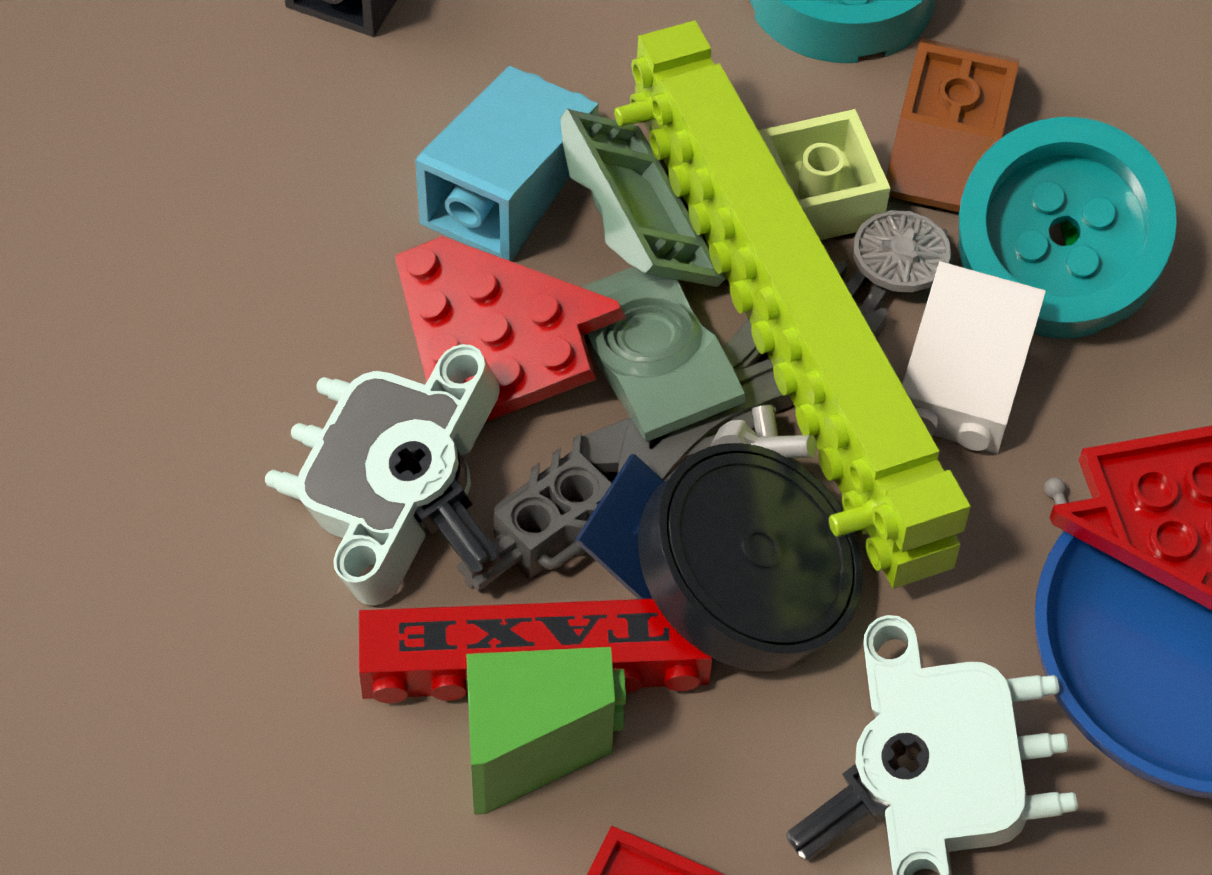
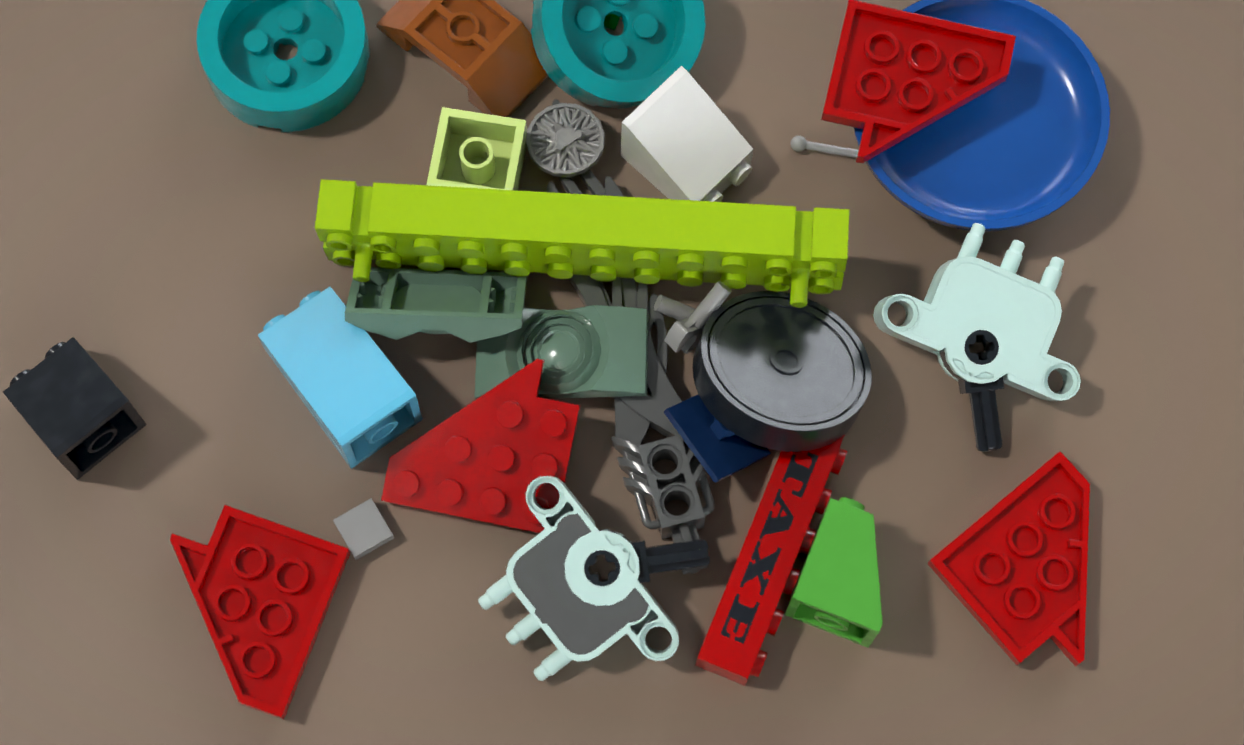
camera: 65 degrees left, 15 degrees up
none -> red wing [170,505,351,720]
none -> light grey tile [333,498,394,560]

